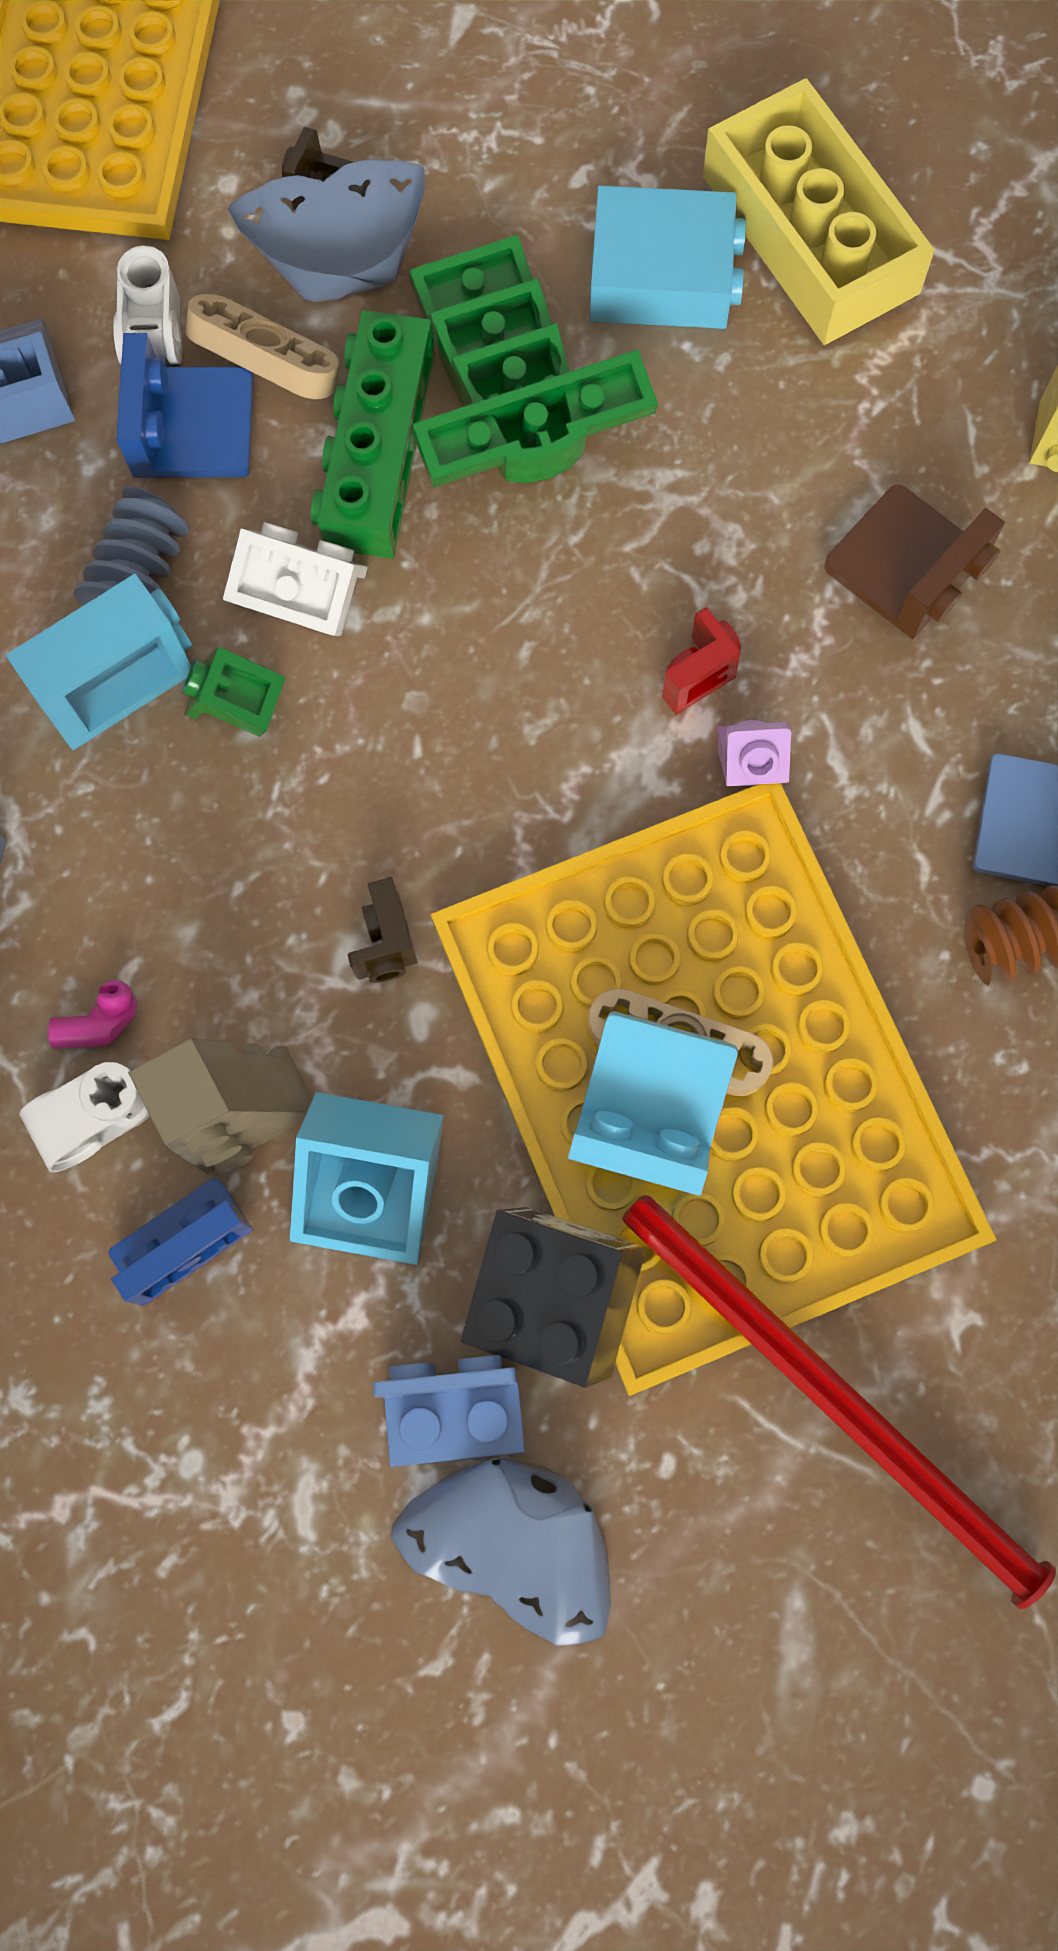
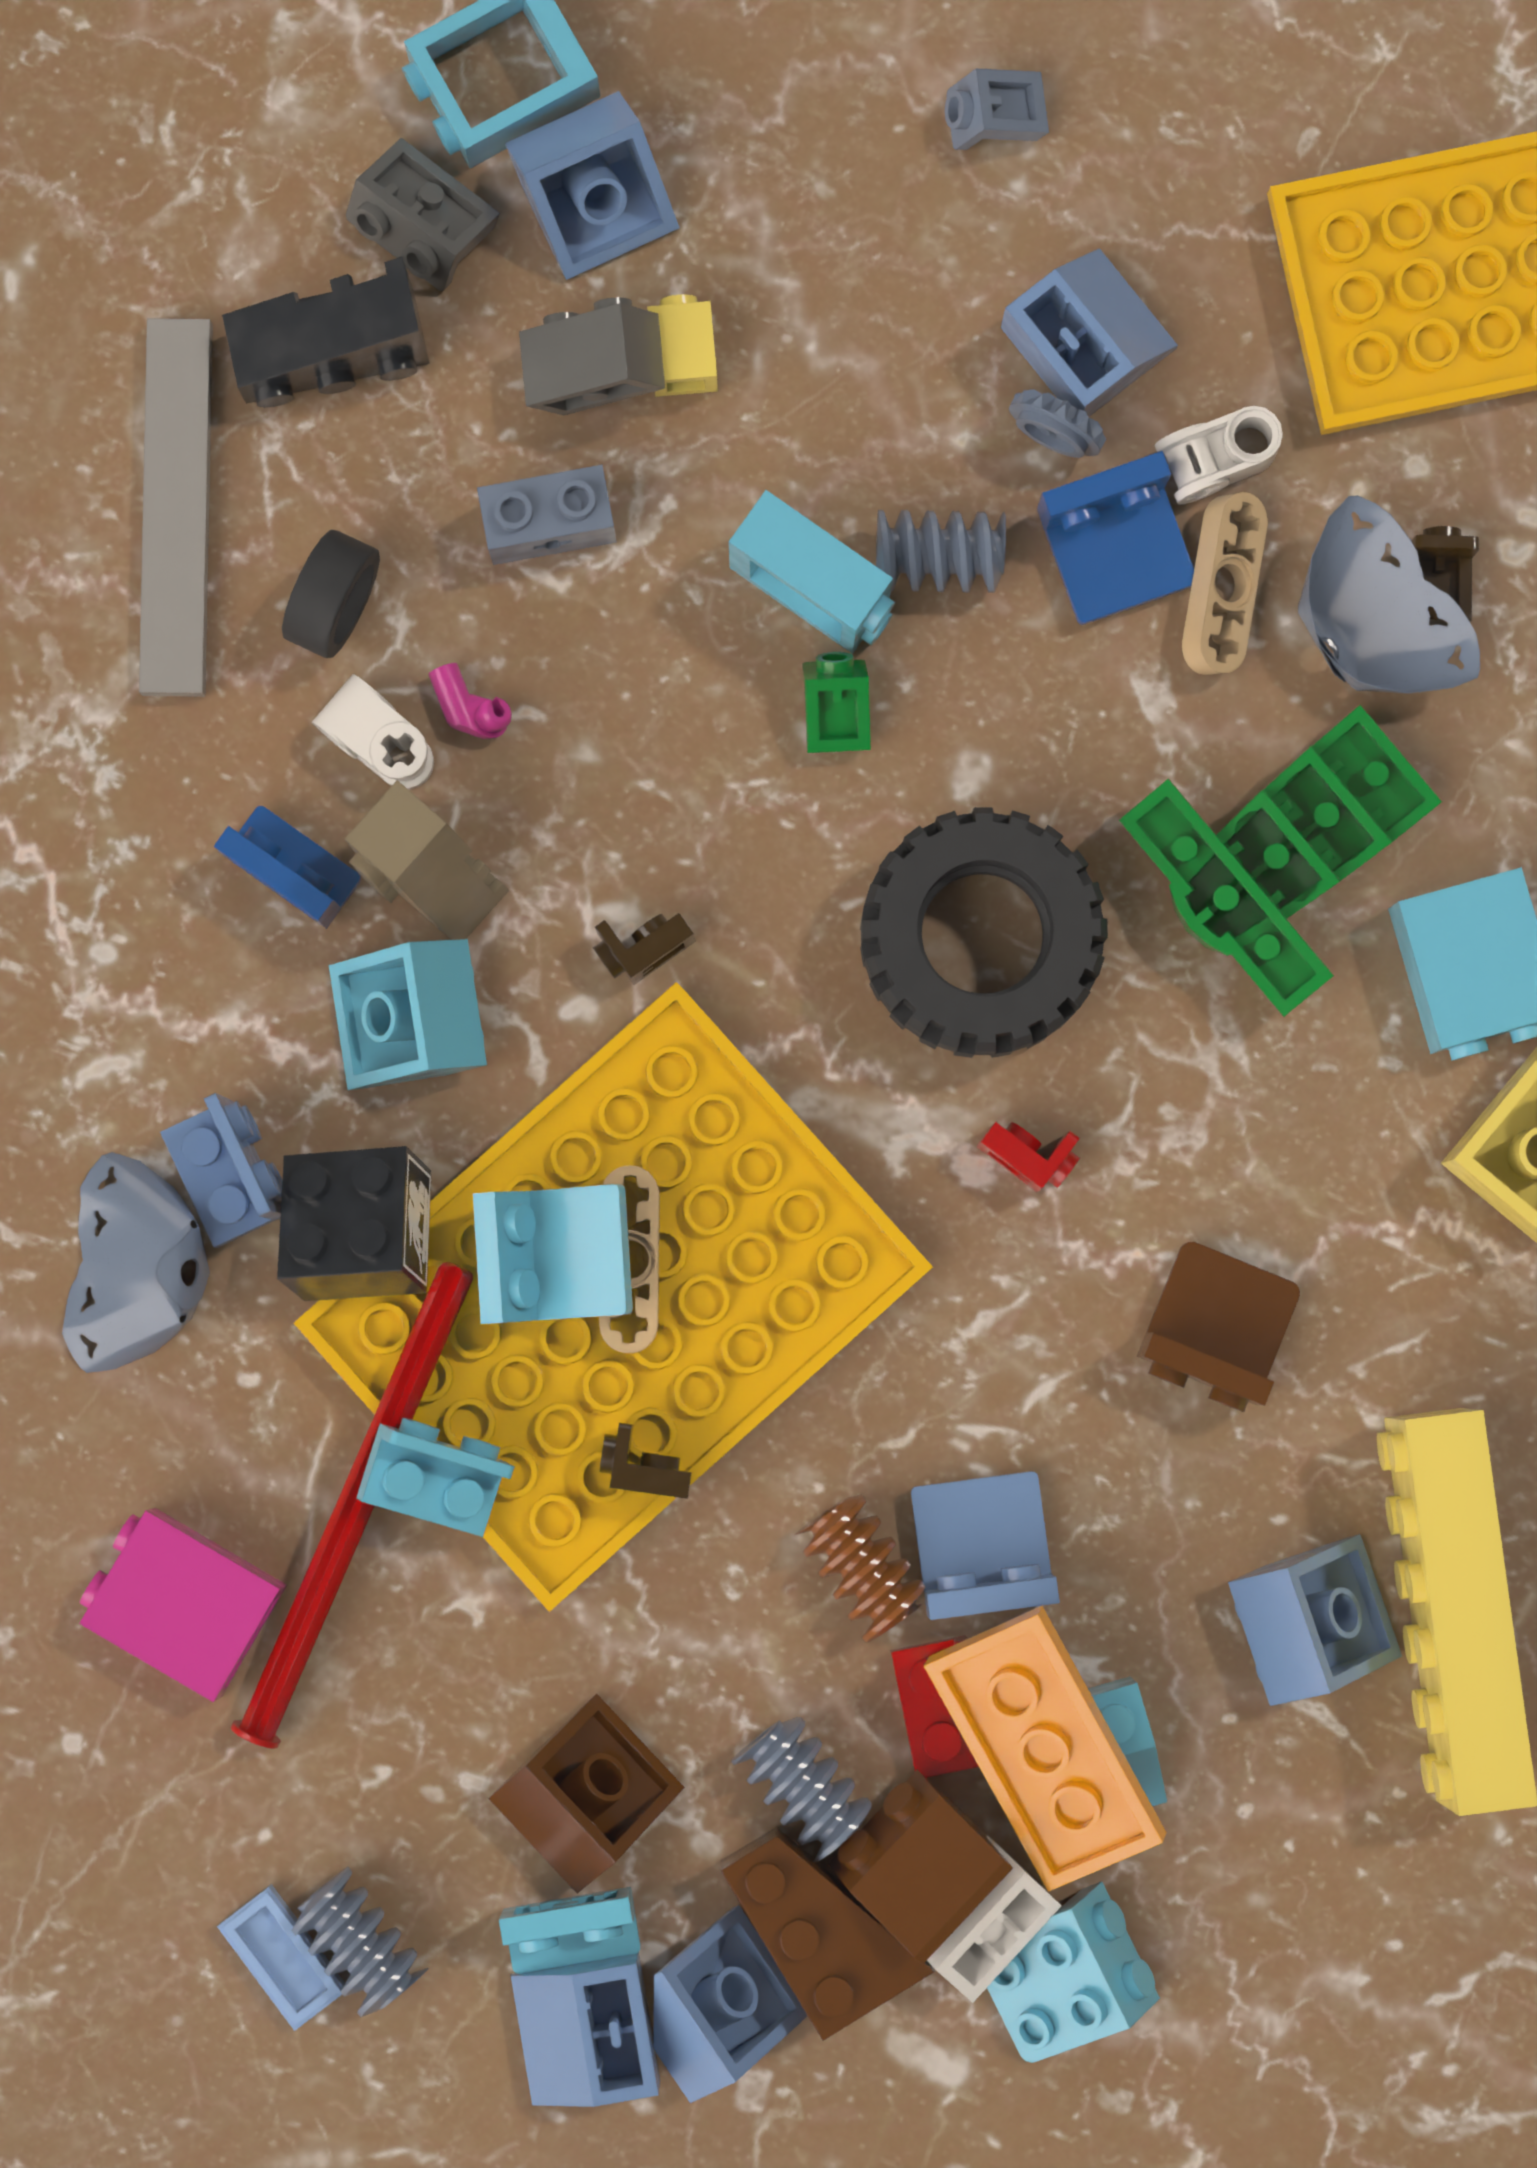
camera: 65 degrees right, 10 degrees up
white bracket [223,522,368,636] -> none
green brick [311,310,435,559] -> none
lavender bracket [717,720,791,786] -> none
none -> dark pink brick [79,1508,287,1702]
none -> medium azure bracket [356,1418,515,1537]
none -> dark brown bracket [600,1423,692,1499]
none -> black tyre [860,807,1108,1058]
none -> sand blue gear [1009,389,1106,458]

